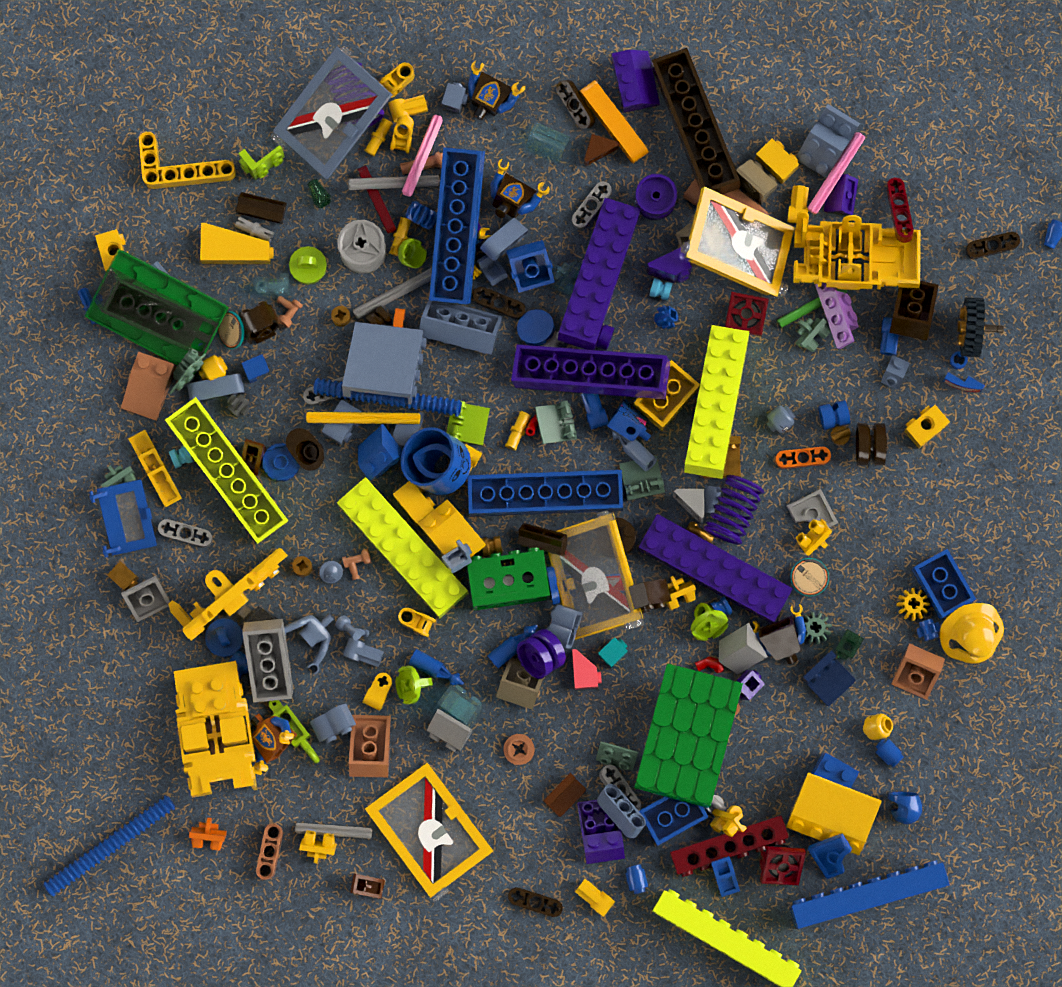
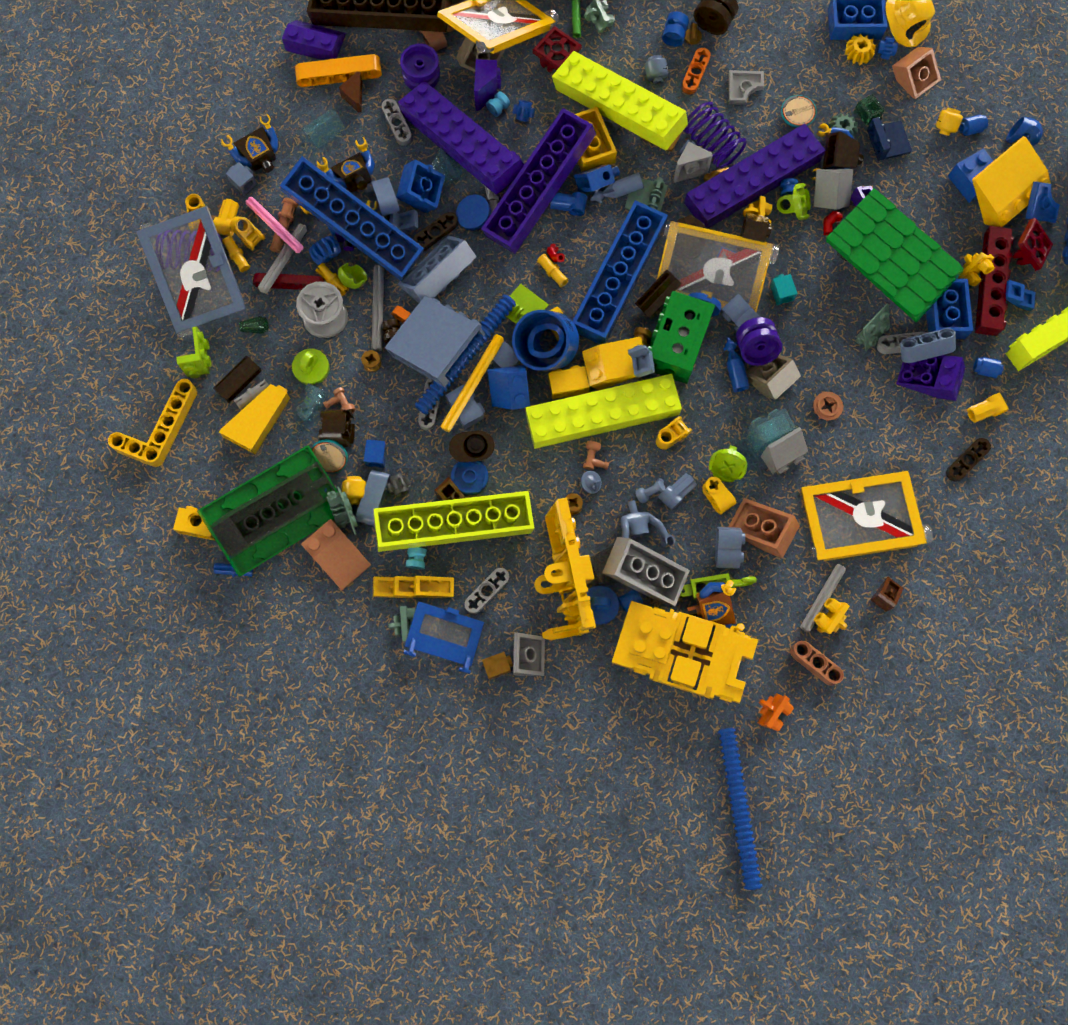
camera: 65 degrees left, 5 degrees down
blue wheel [408,649,464,686] -> none
sand green hinge [535,401,577,444] -> none
reddish brown panel [543,773,586,817] -> none
dark brown beam [556,80,595,129] -> none
coral slope [572,649,602,690] -> none
yellow hips [796,519,832,556] -> none

